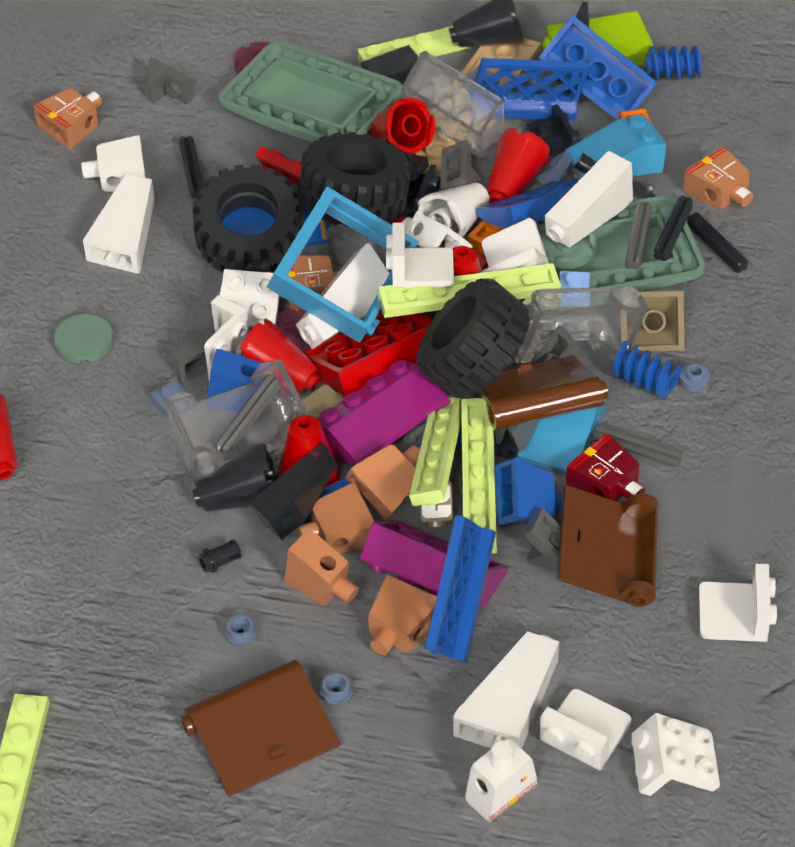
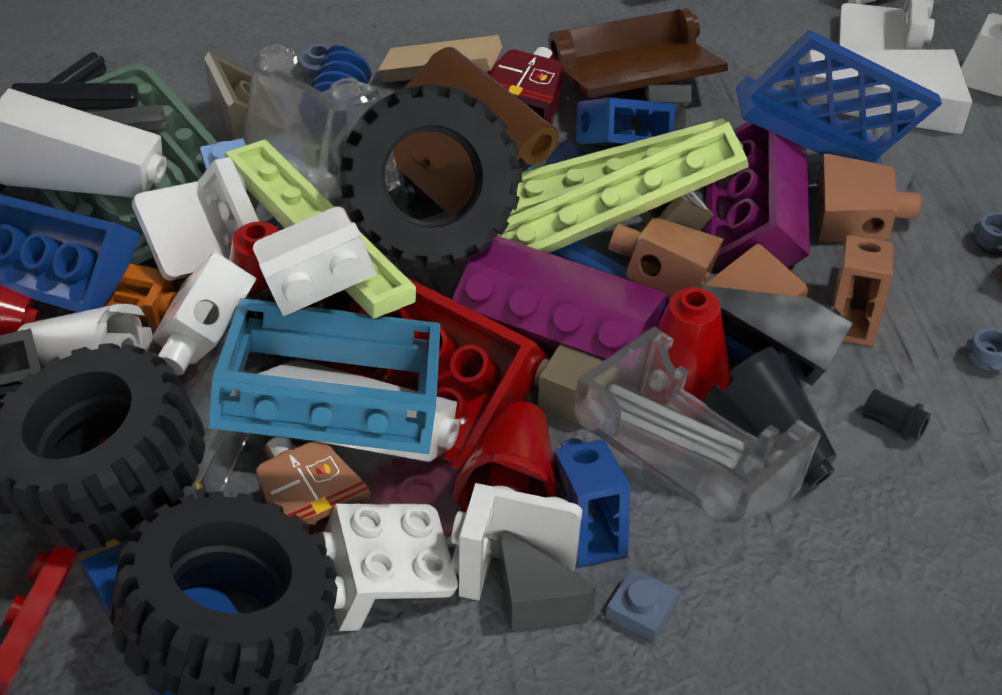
camera: 115 degrees left, 0 degrees up
none -> tan tile [377,35,503,83]

